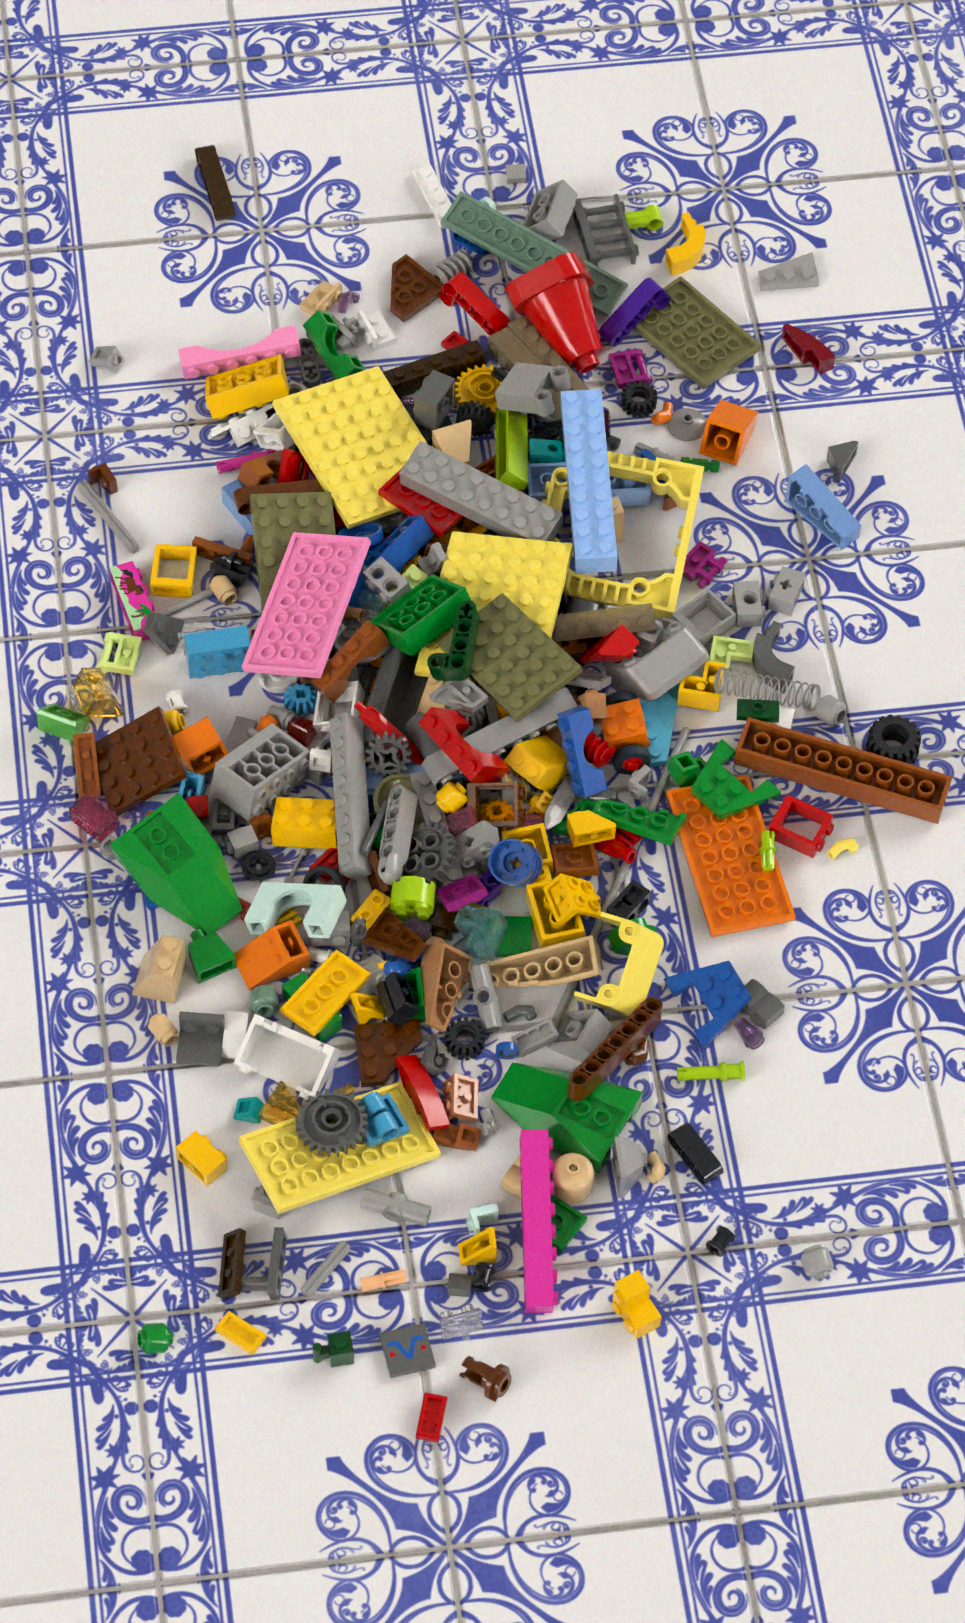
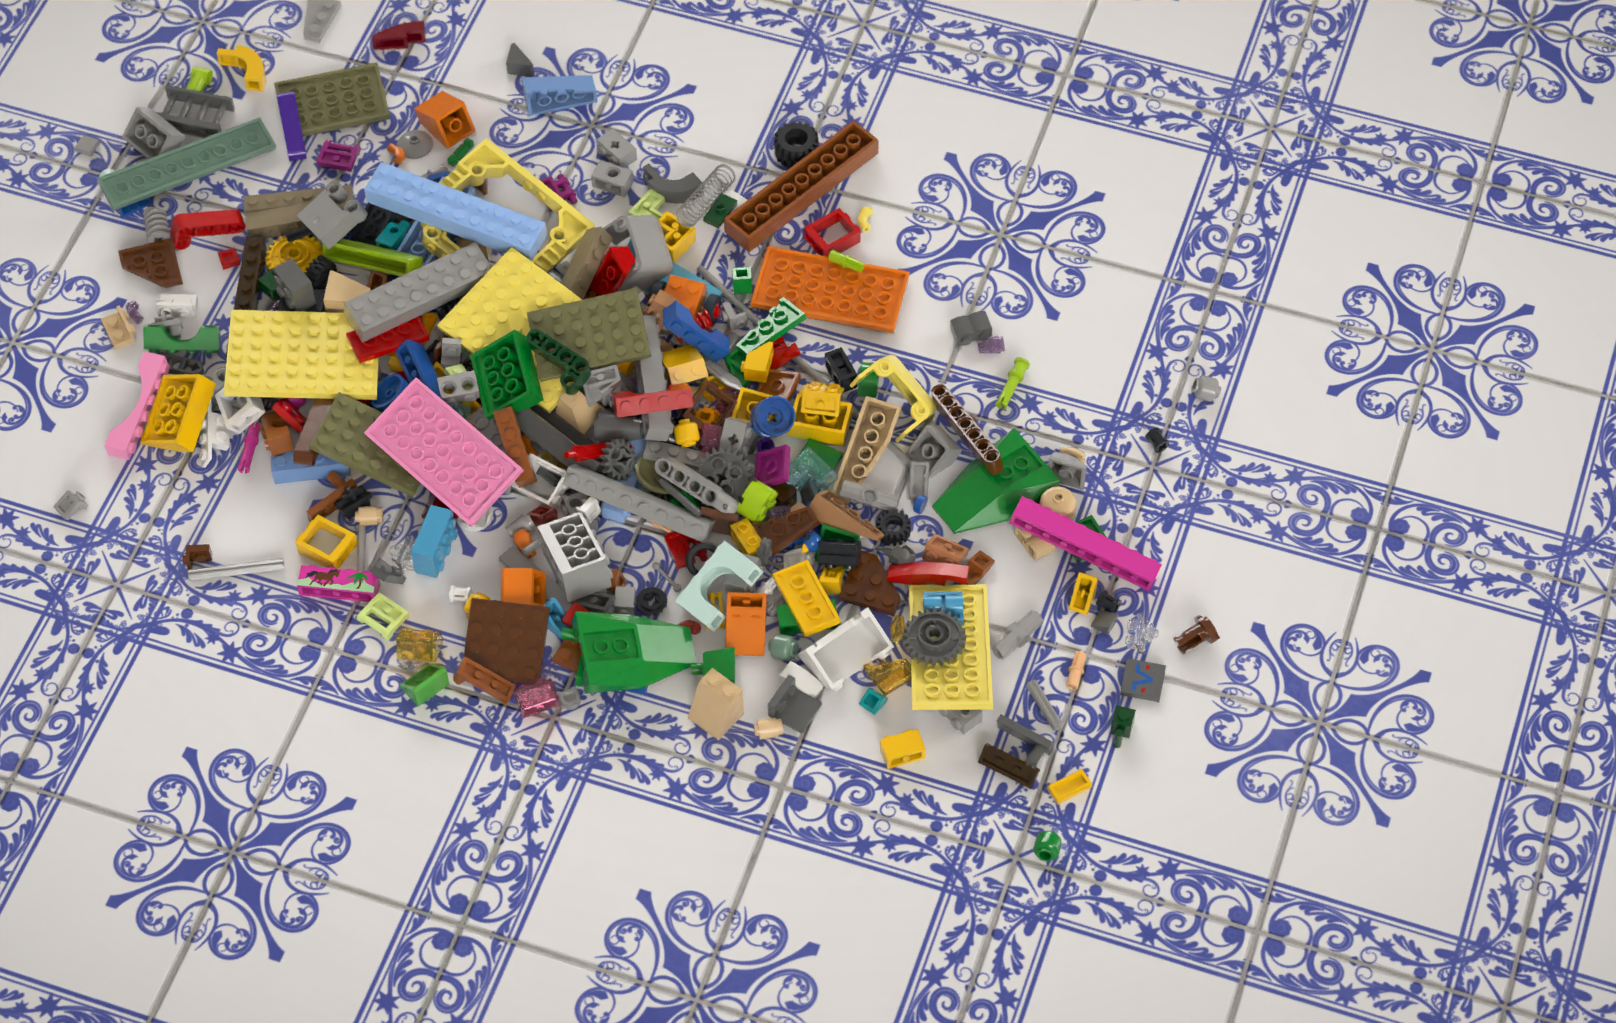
camera: 60 degrees left, 0 degrees up
yellow brick [271,797,337,849] -> none
dark azure gear [283,682,318,718] -> none
white plate [413,165,452,229] -> none
red plate [415,1392,448,1443] -> none
light aqua bracket [466,1203,499,1235] -> none
light grey arm [480,1108,497,1135] -> none
dark grey arm [503,1005,537,1023] -> none
red cone [505,252,603,374] -> none
yellow brick [611,1270,662,1339] -> none
black tyre [621,380,657,418] -> none
blue wing [664,960,752,1050] -> none
black beam [667,1123,724,1185] -> none
light grey window [671,589,736,647] -> none
green wing [691,739,781,819] -> none
light grey head [815,695,847,726] -> none

